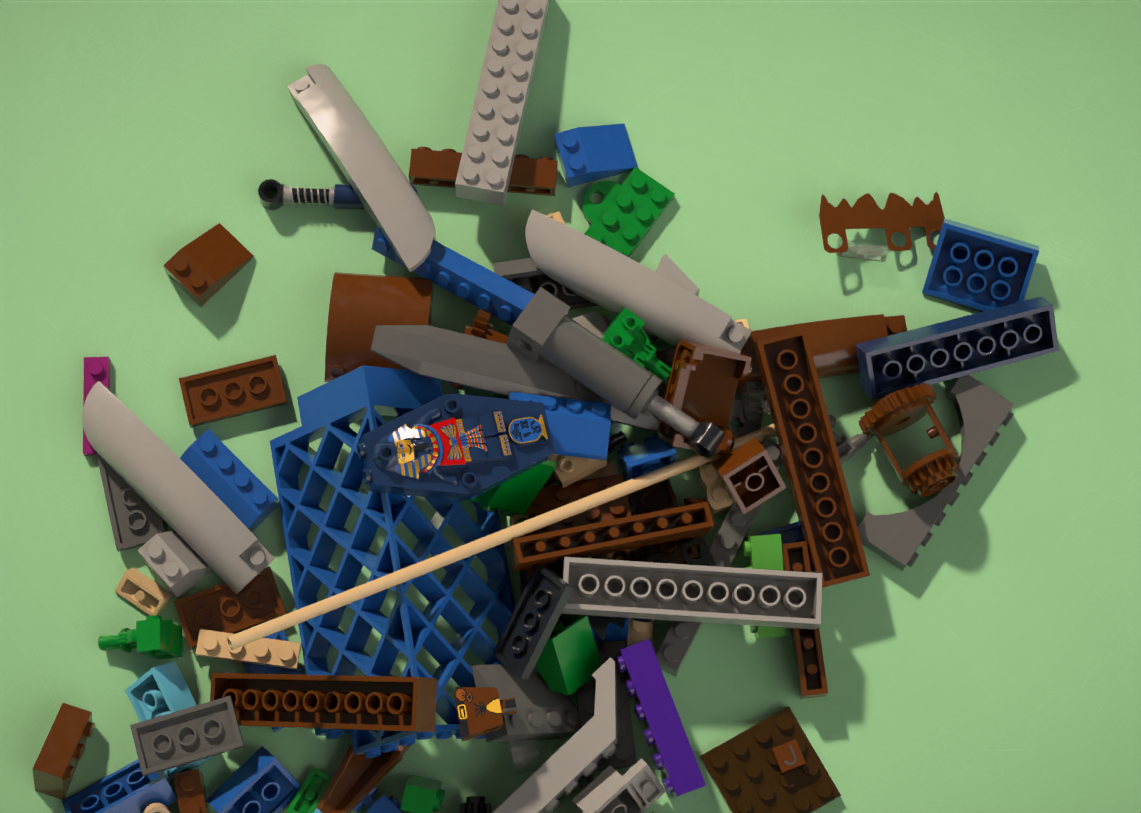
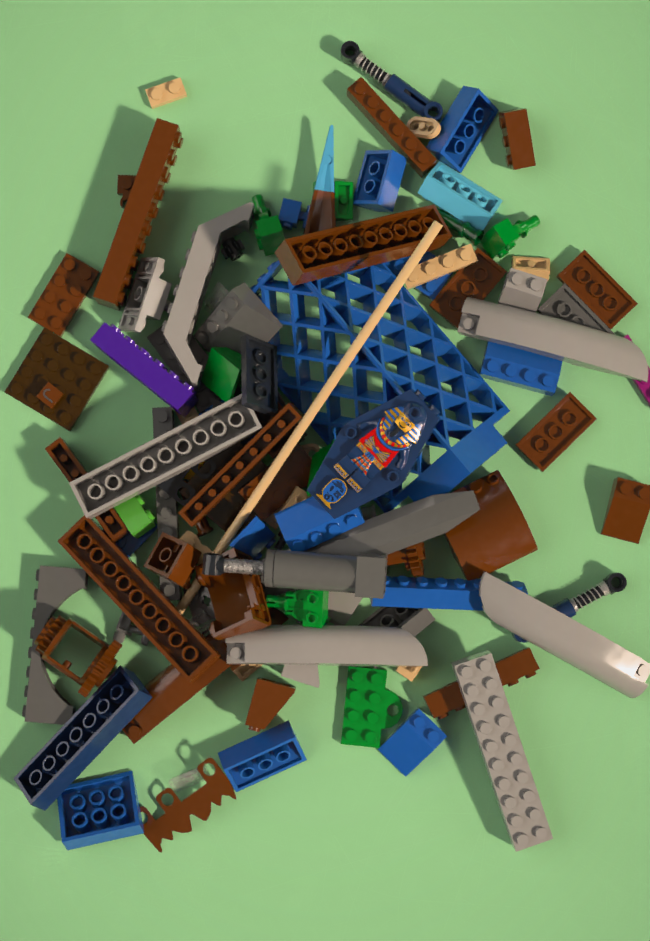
camera: 150 degrees right, 10 degrees up
dark grey plate [130,696,245,776] -> none
reddish brown torso [454,687,517,741] -> none
none -> blue slope [218,720,307,792]
none -> reddish brown slope [245,677,296,732]
none -> dark green pin [436,206,484,246]
none -> reddish brown plate [557,250,638,330]

